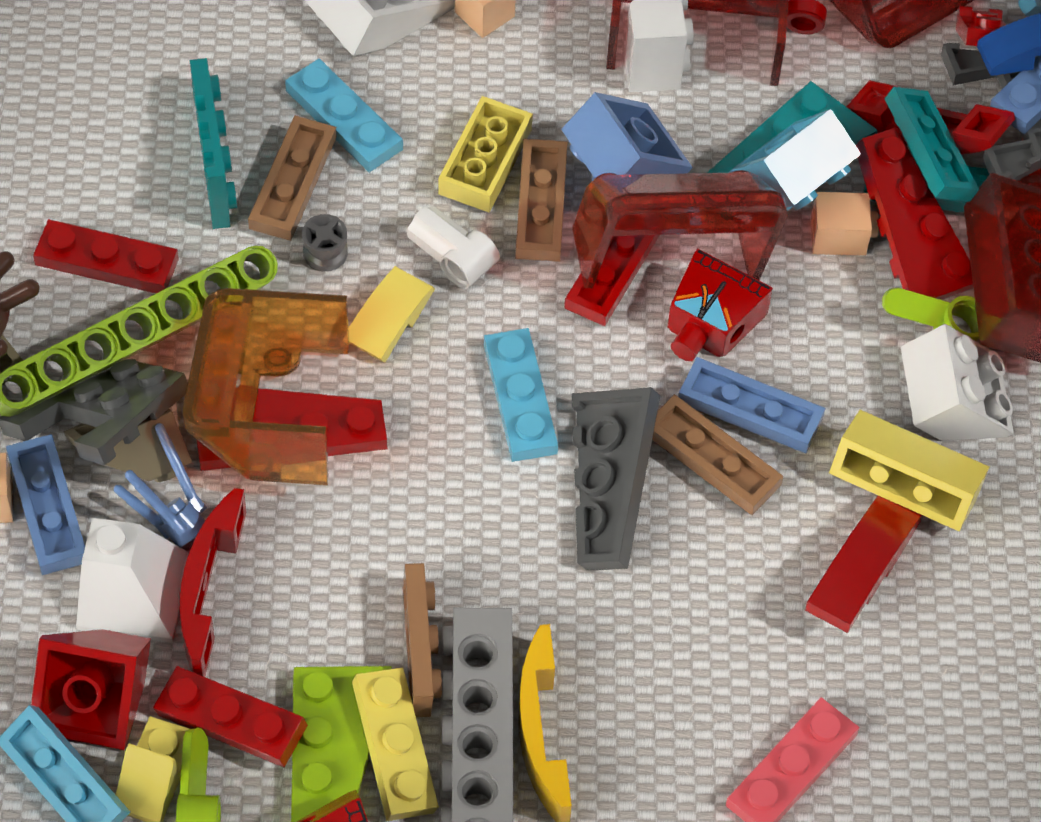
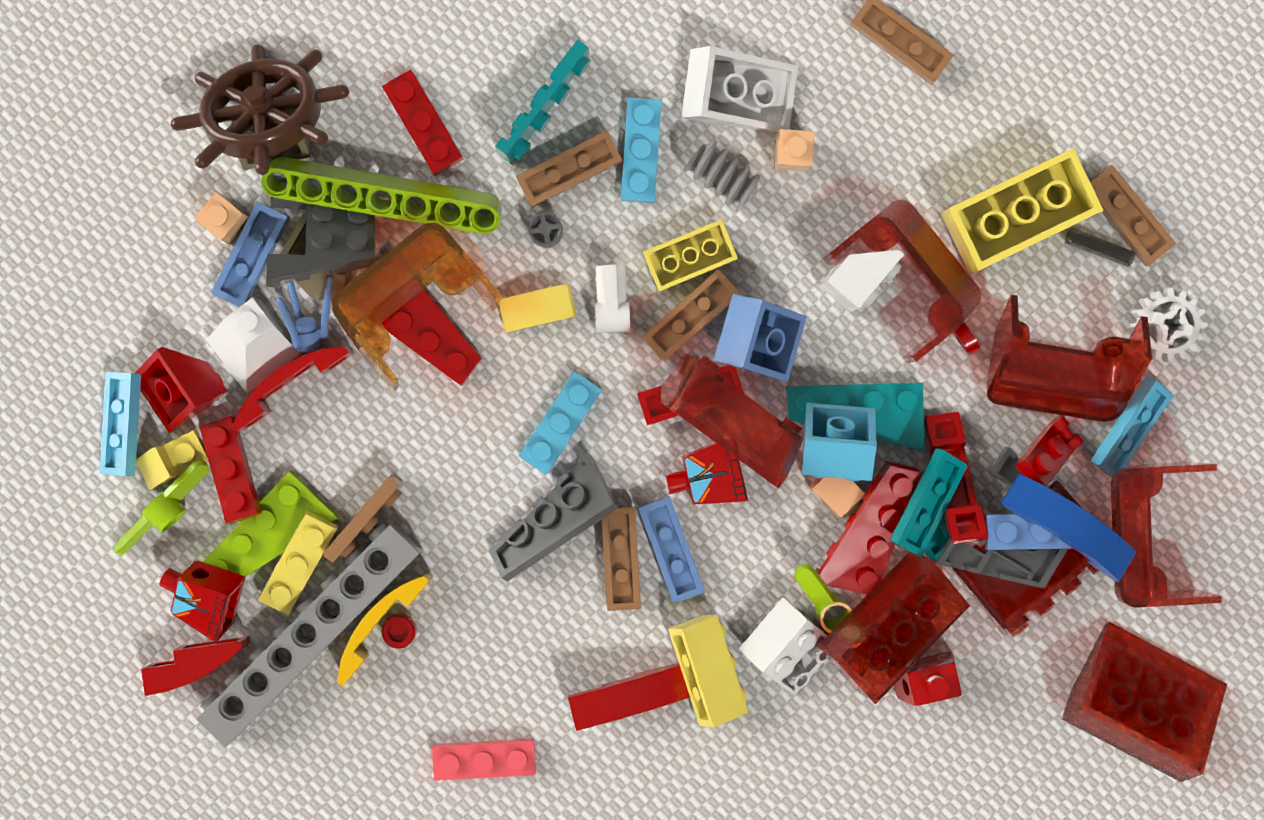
camera: 50 degrees right, 30 degrees up
none -> red tile [381,613,417,649]
none -> light grey piece [684,140,760,213]

